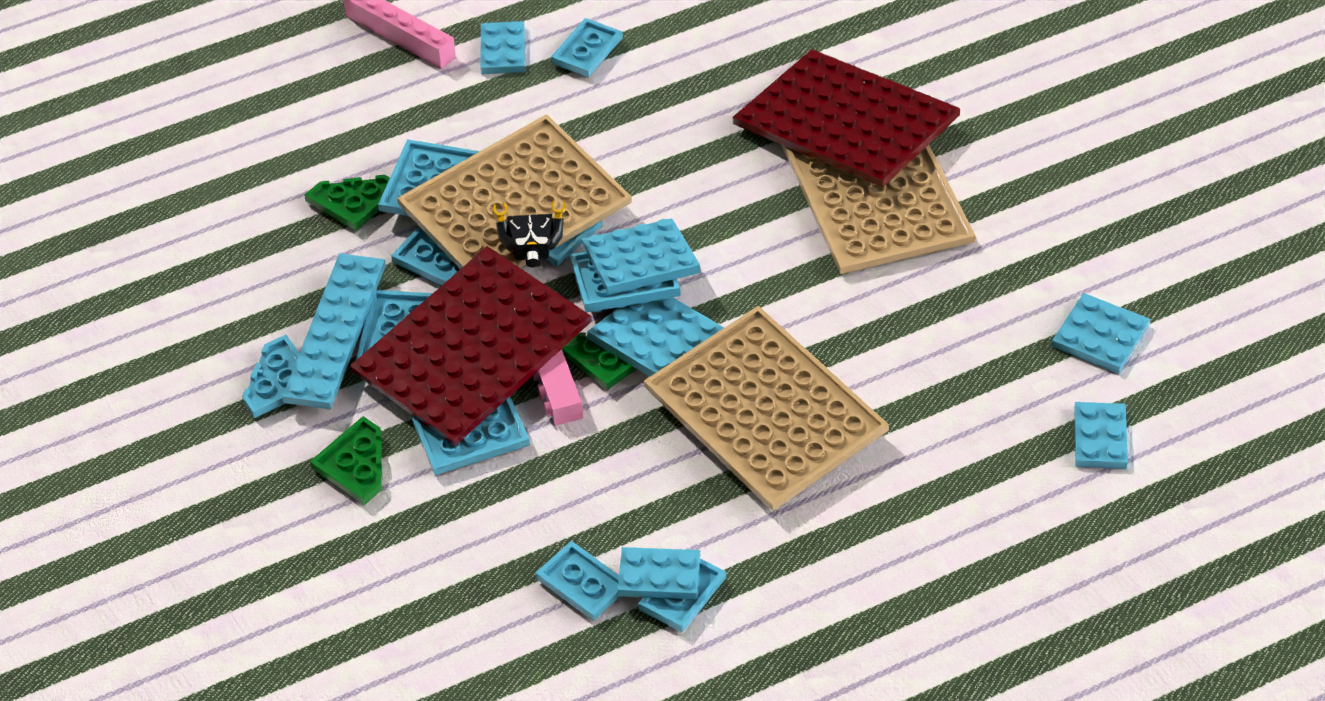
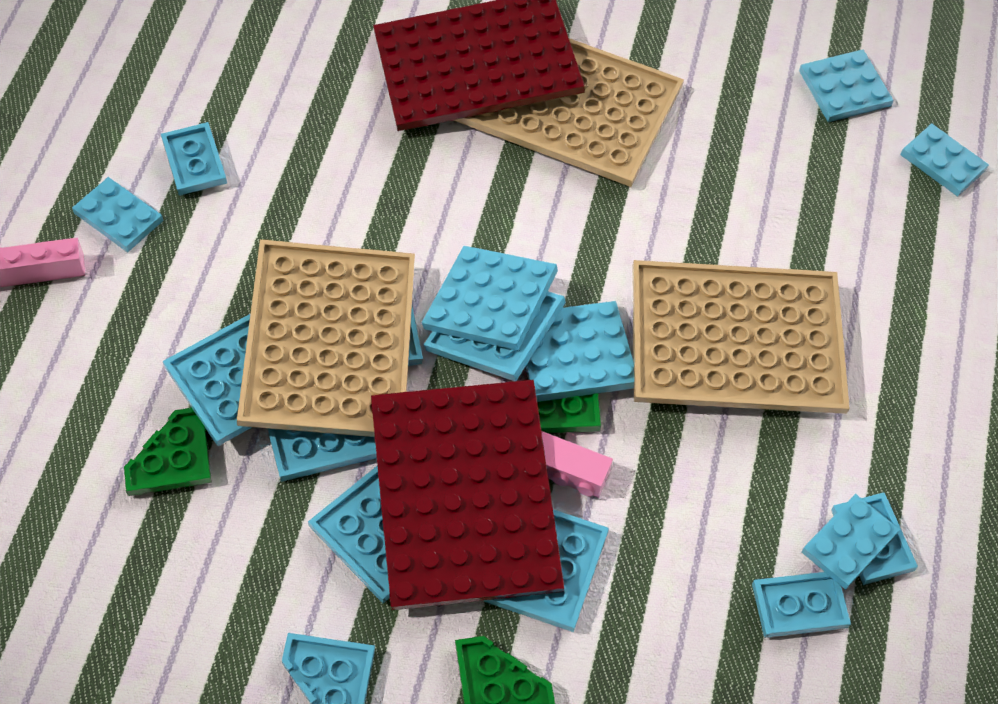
camera: 55 degrees left, 10 degrees up
medium azure plate [282,253,386,409] -> none
black torso [492,200,566,267] -> none

